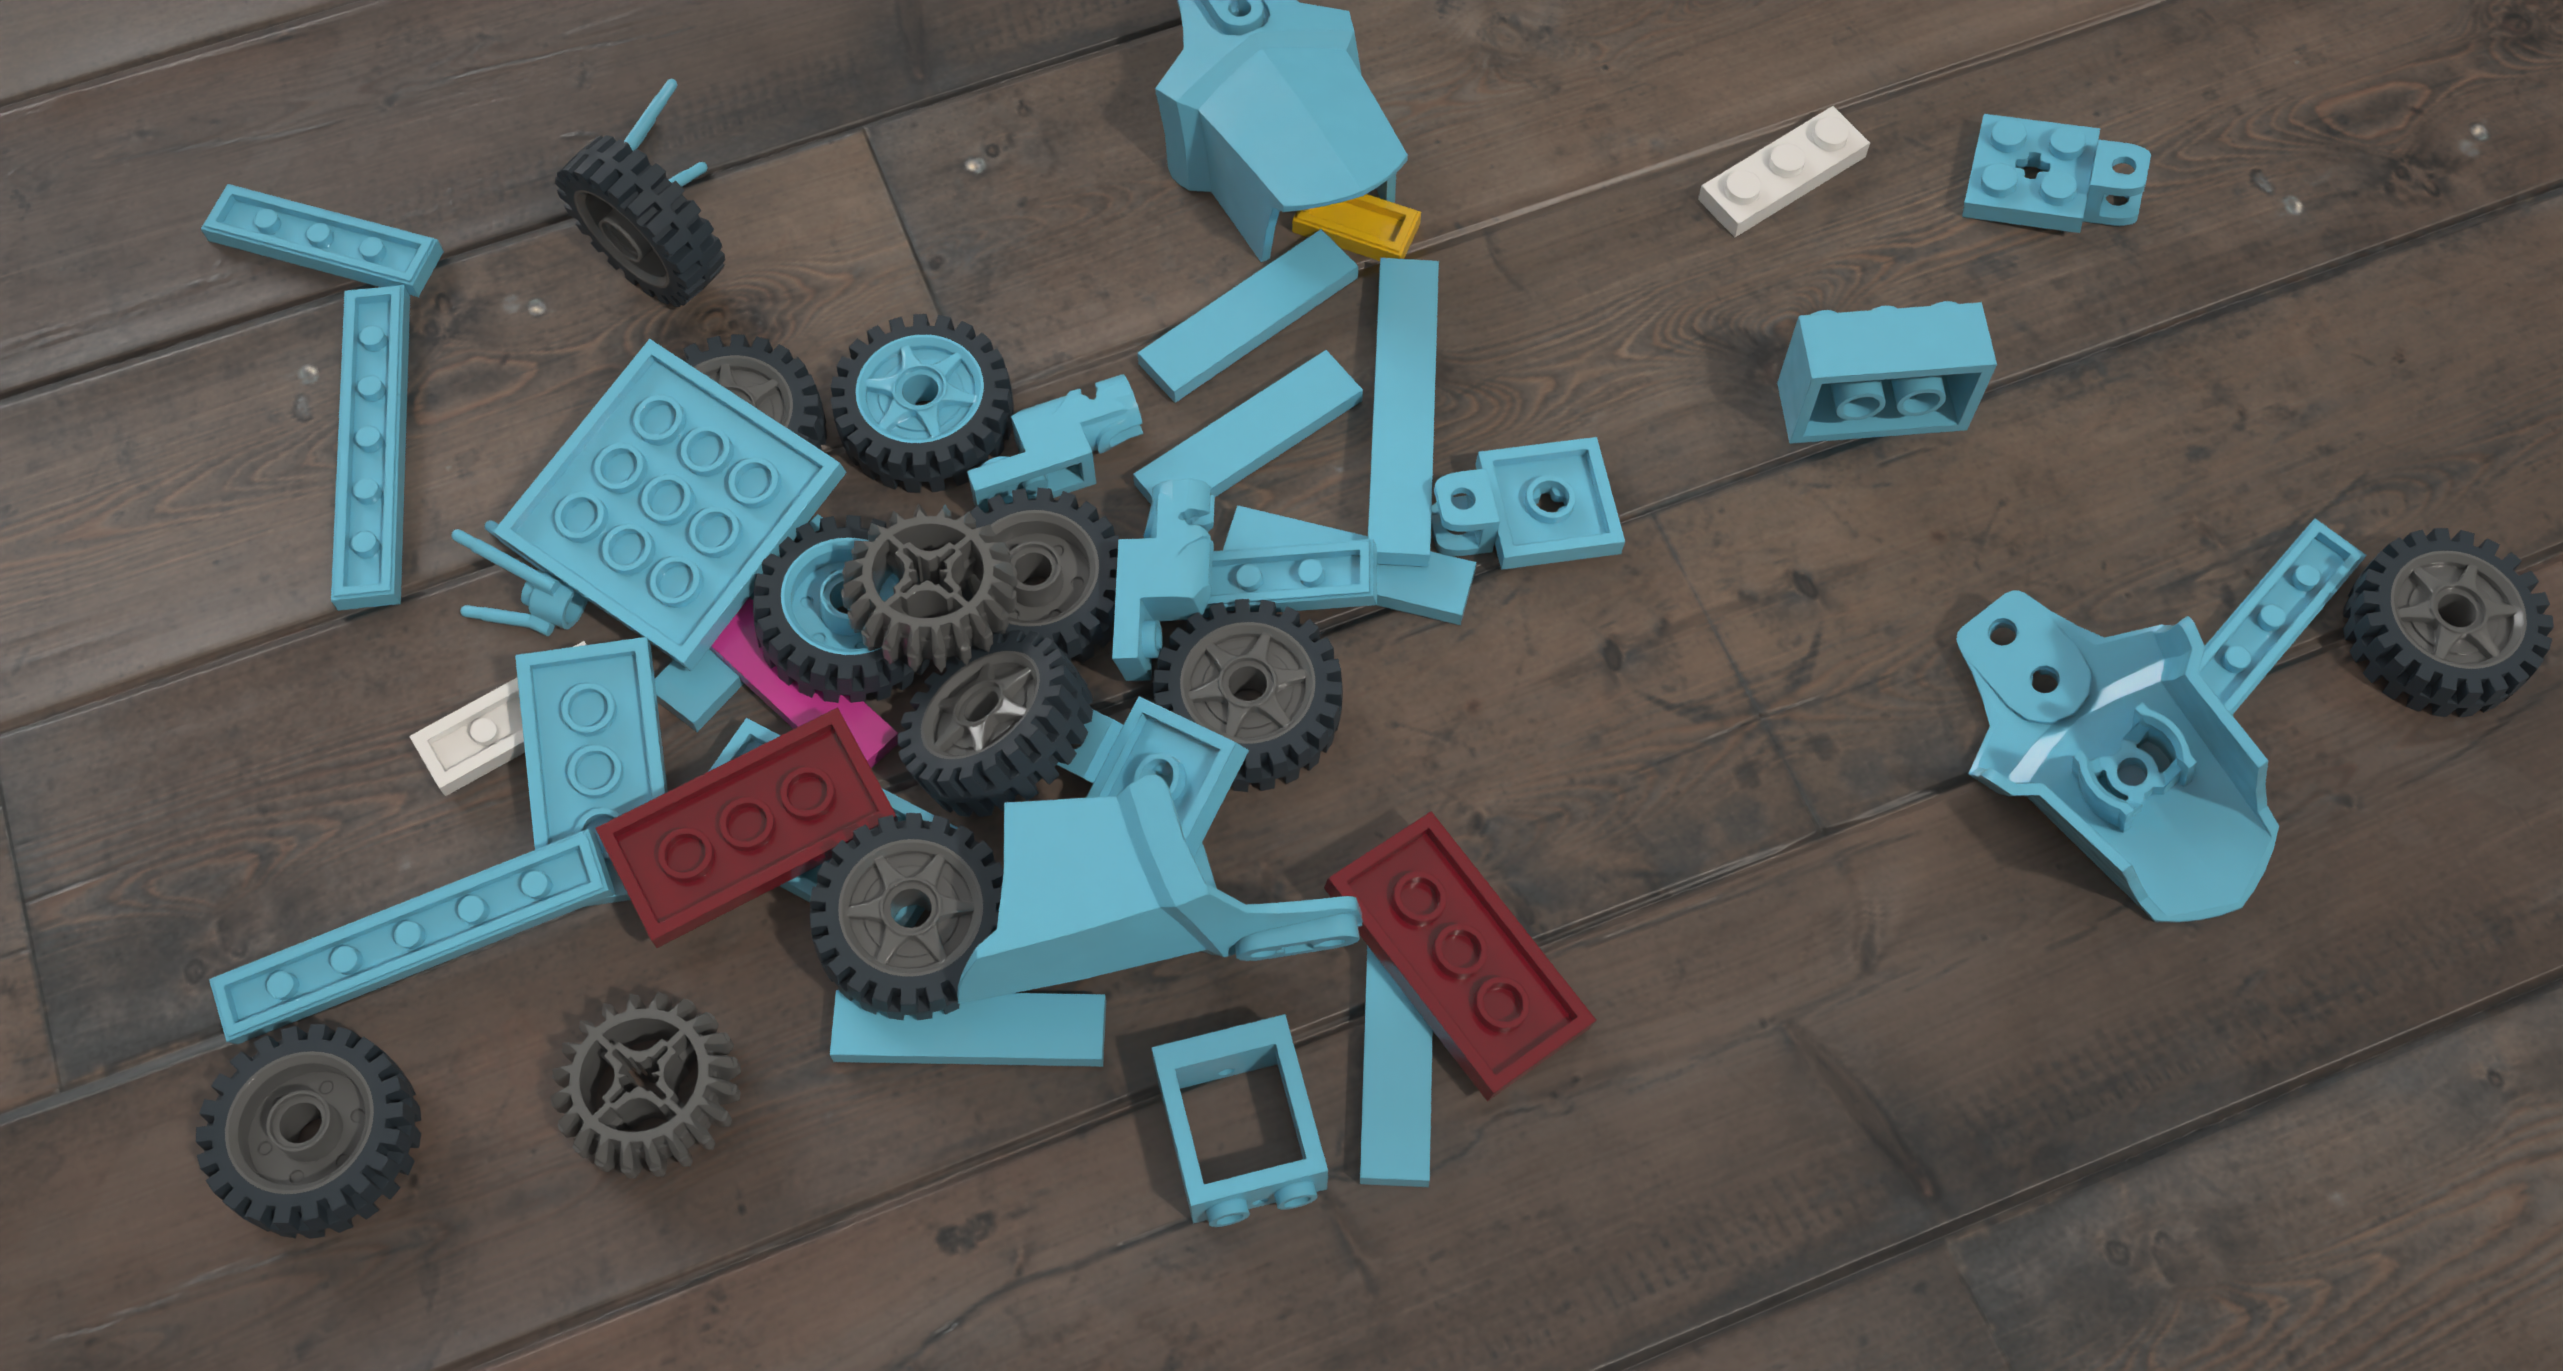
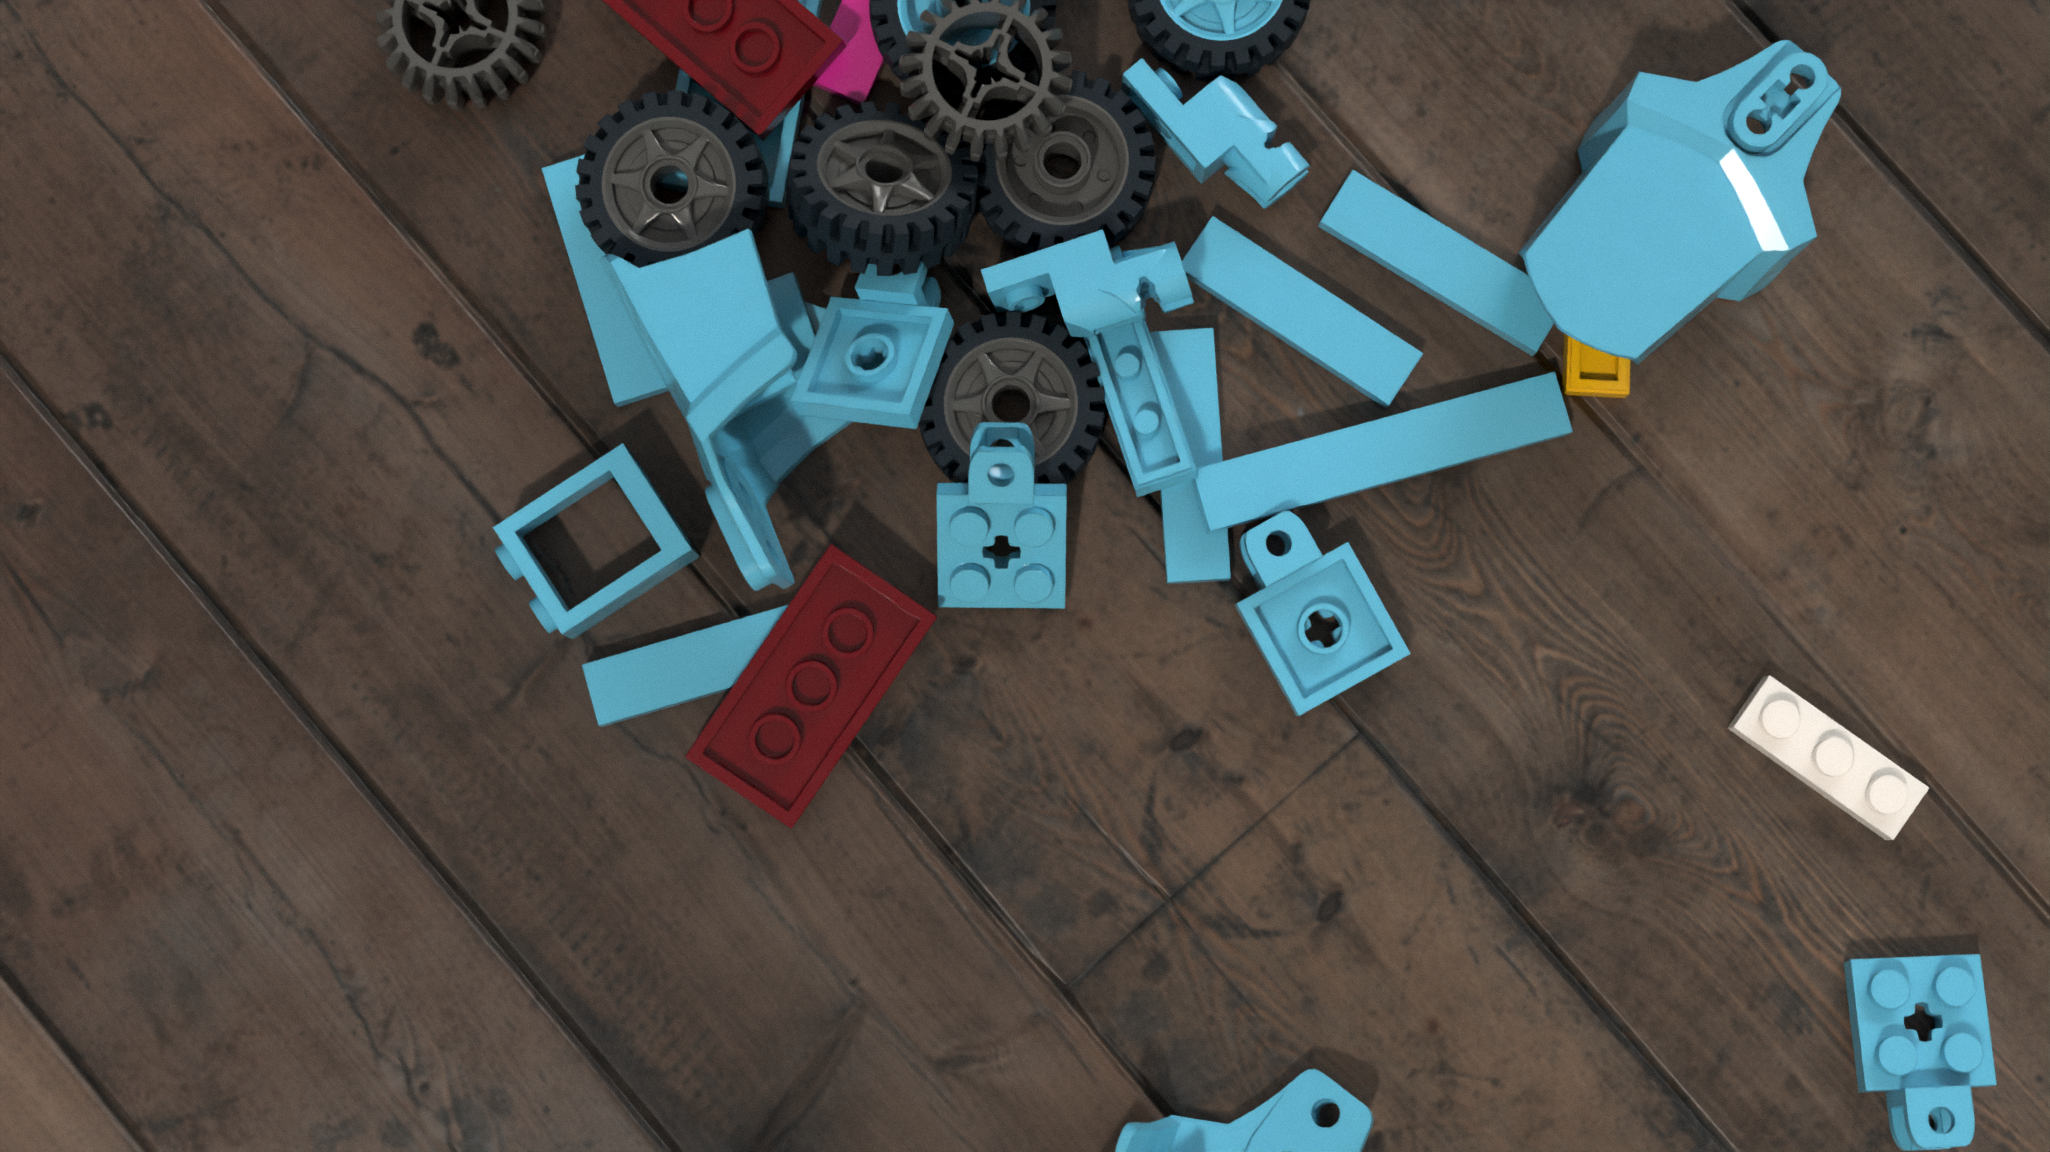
camera: 75 degrees right, 20 degrees up
medium azure brick [1777,301,1997,444] -> none
none -> medium azure plate [936,422,1067,609]

